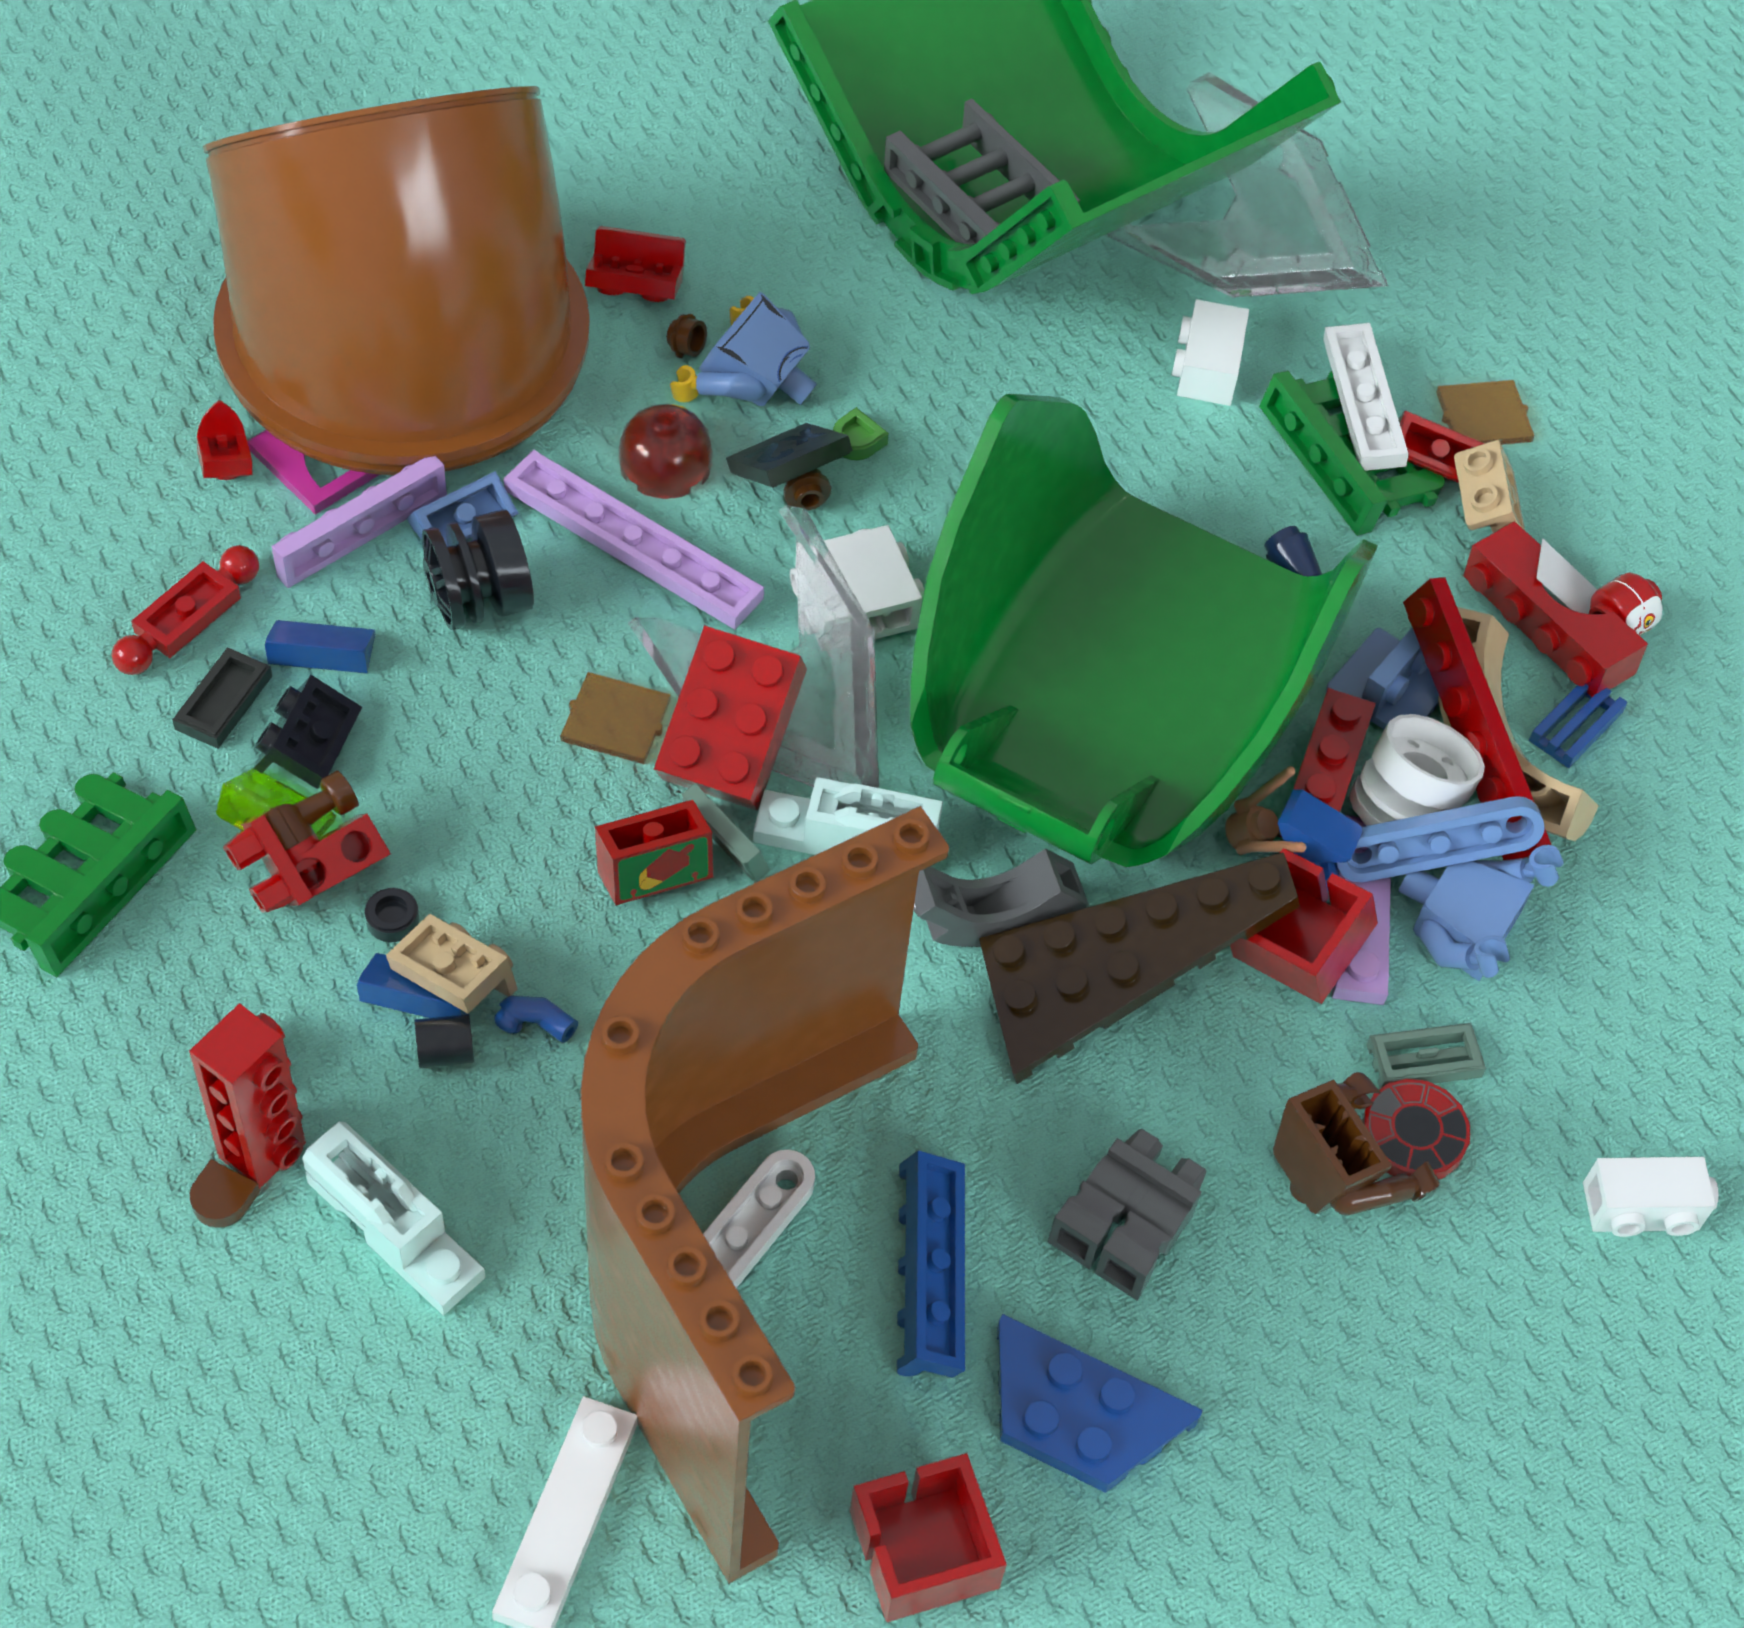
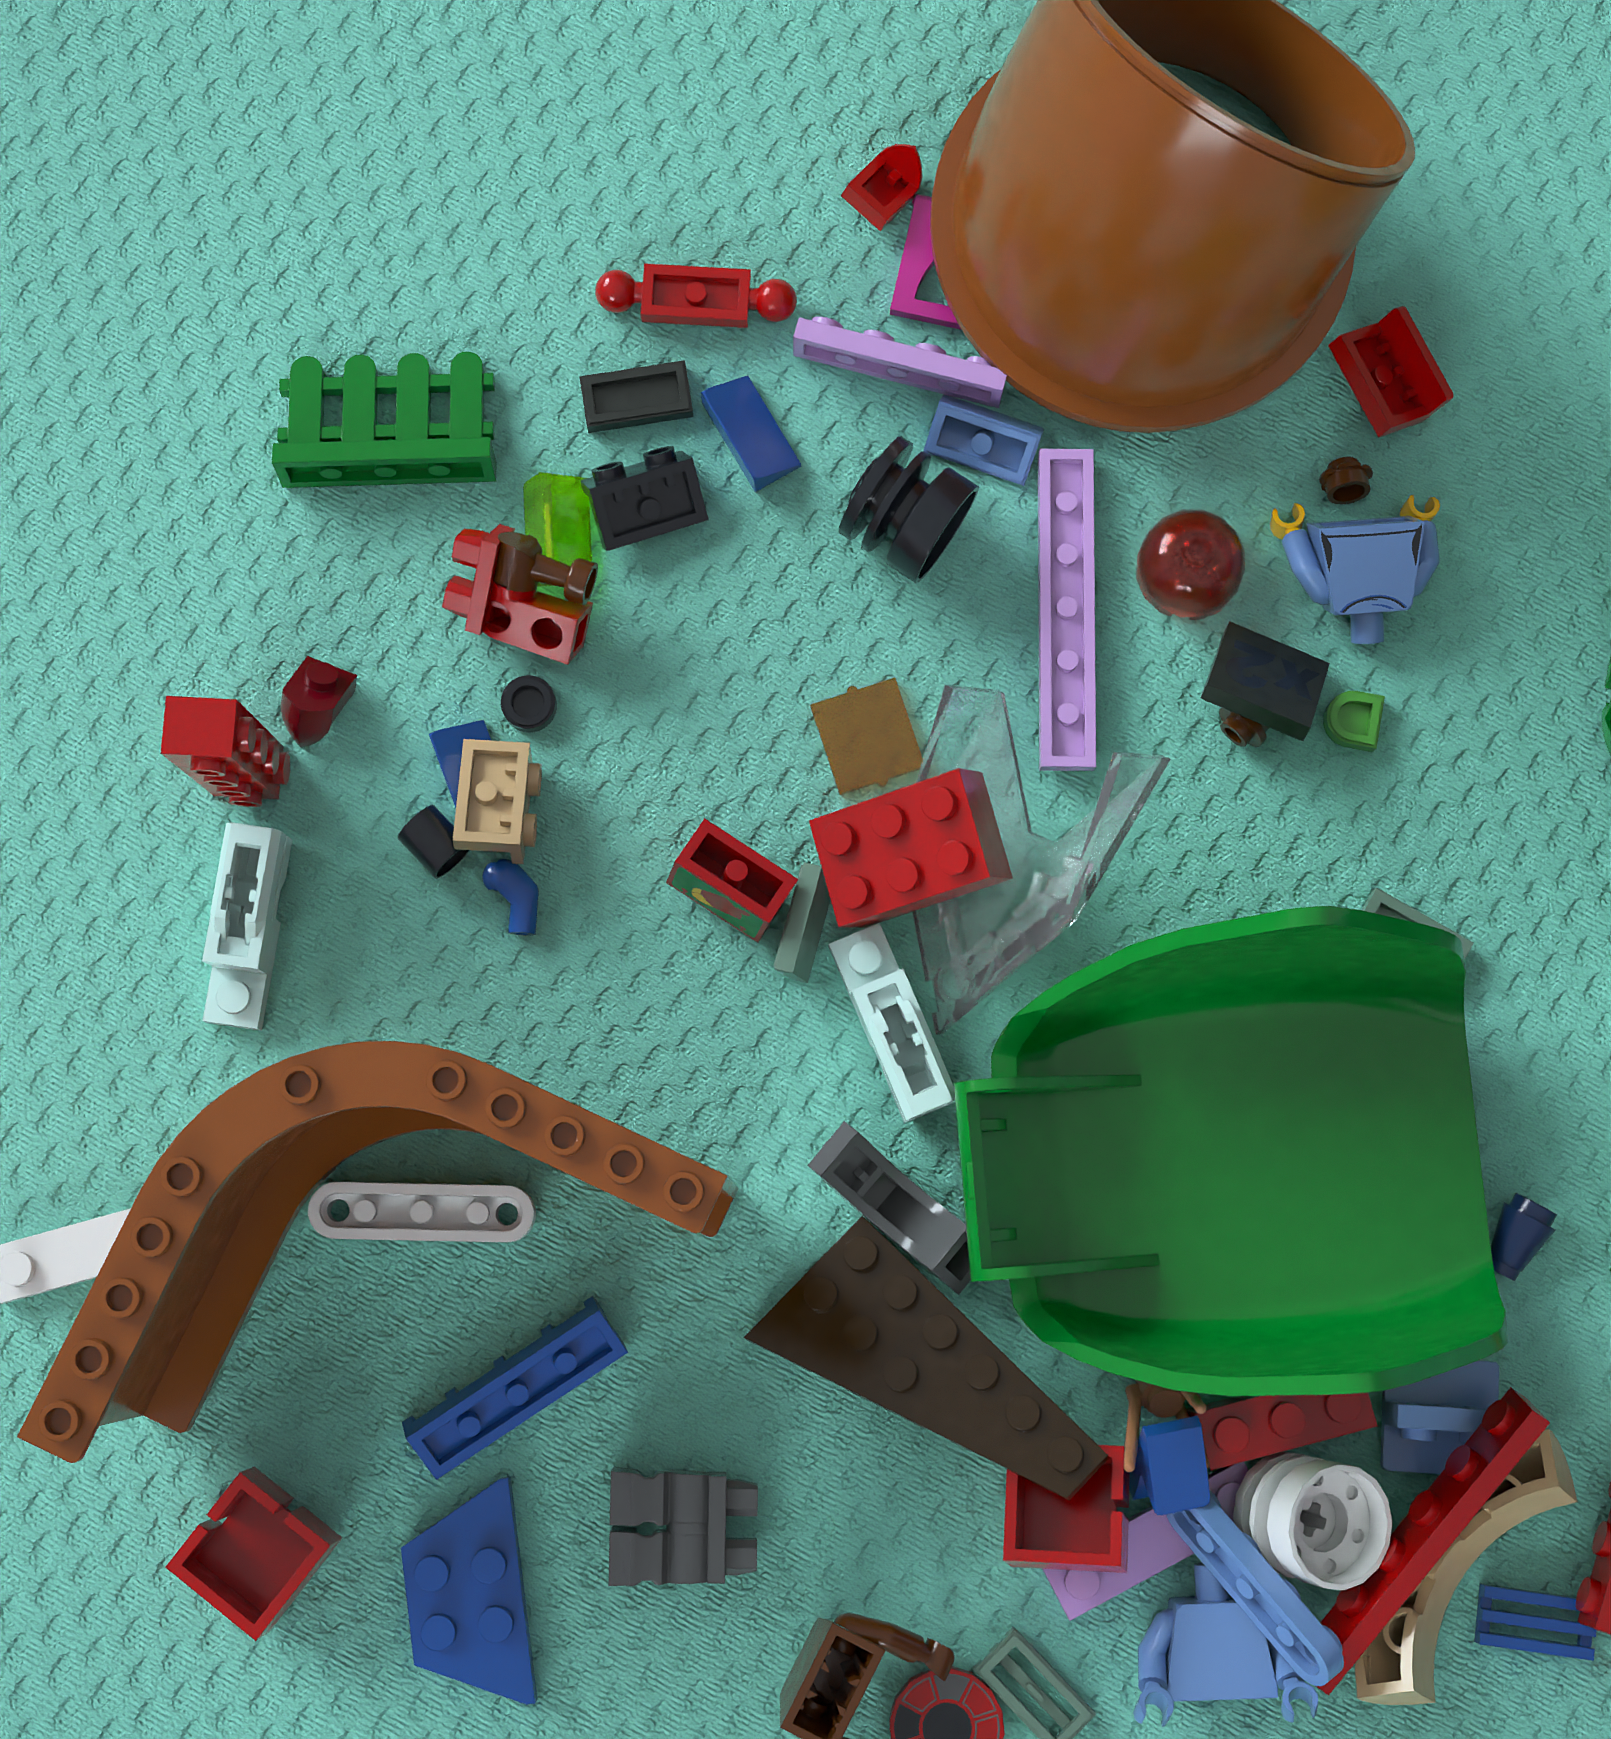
camera: 60 degrees right, 25 degrees up
reddish brown tile [190,1159,260,1228] -> none
white brick [790,525,925,651] -> none

